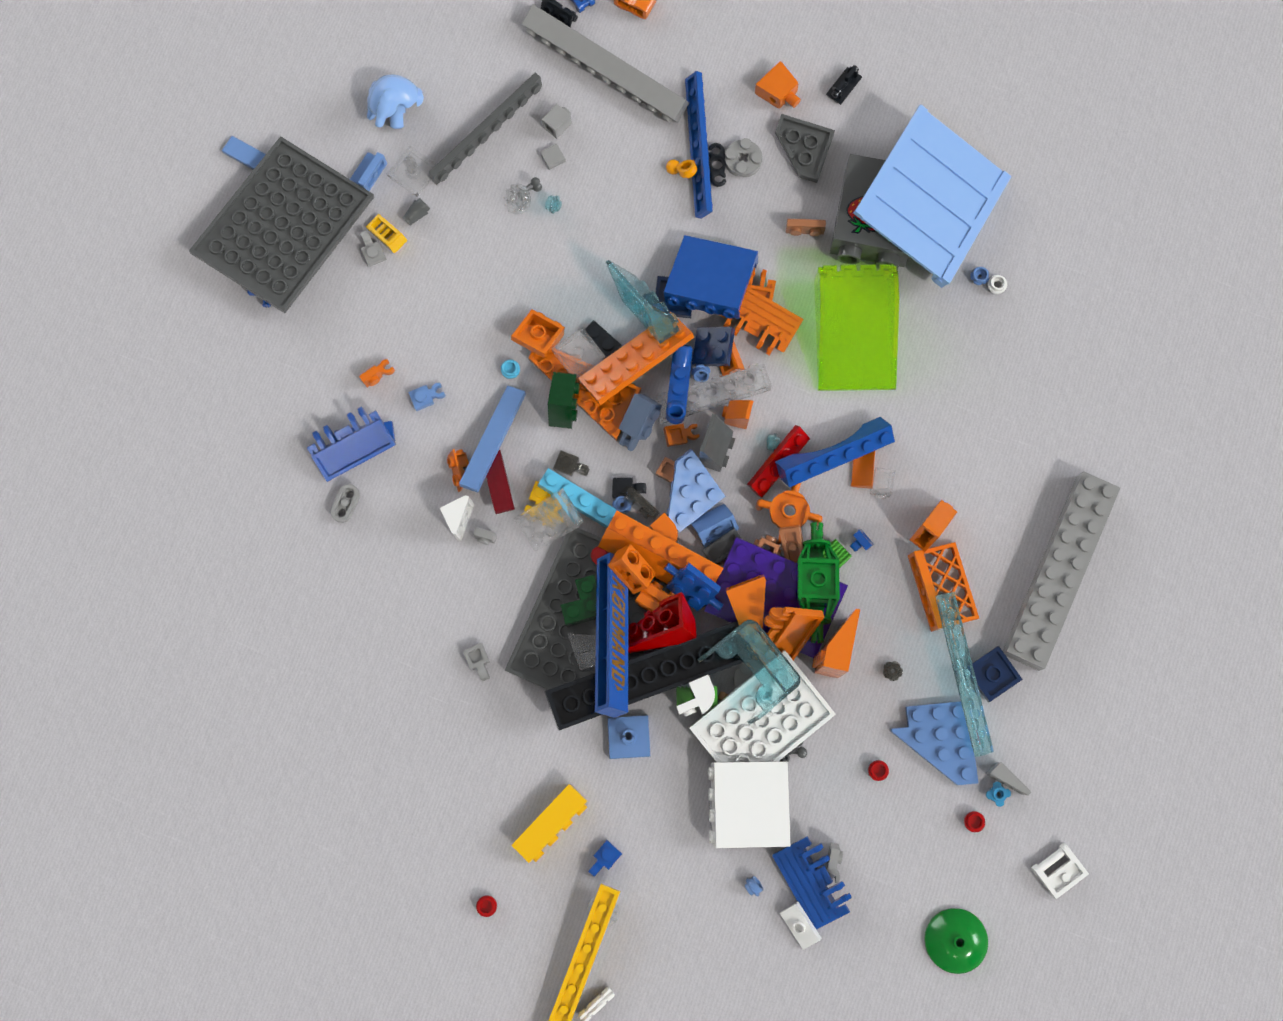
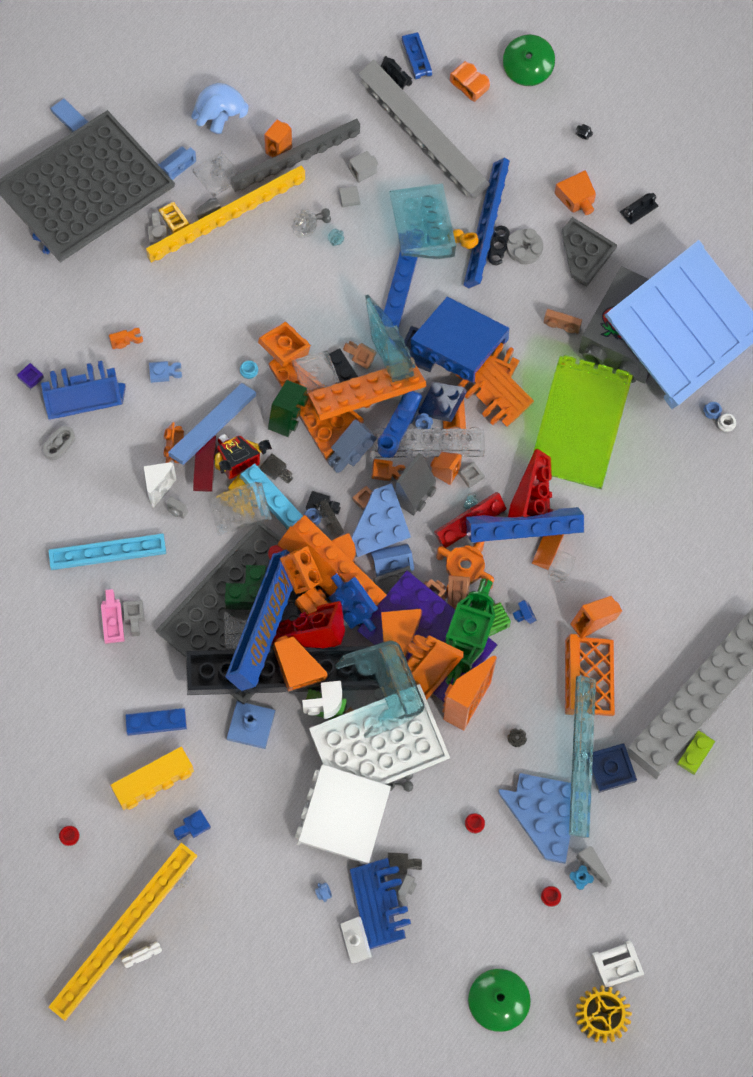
camera: 10 degrees right, 10 degrees down
none -> dark purple plate [17,363,44,390]
none -> medium azure plate [49,533,166,570]
none -> bright pink hinge [101,589,125,644]
none -> blue plate [125,708,187,736]
none -> yellow plate [146,165,305,263]
none -> torso [215,434,272,480]
none -> orange brick [264,119,292,158]
none -> orange slope [273,636,328,692]
none -> nougat plate [343,341,377,369]
none -> blue plate [380,231,423,332]
none -> clear smoke plate [388,853,422,875]
none -> clear light blue slope [389,183,456,259]
none -> light grey tile [458,462,485,488]
none -> red wedge [508,449,553,517]
none -> yellow gear [575,985,632,1043]
none -> black plate [576,124,593,140]
none -> lime plate [678,731,716,775]

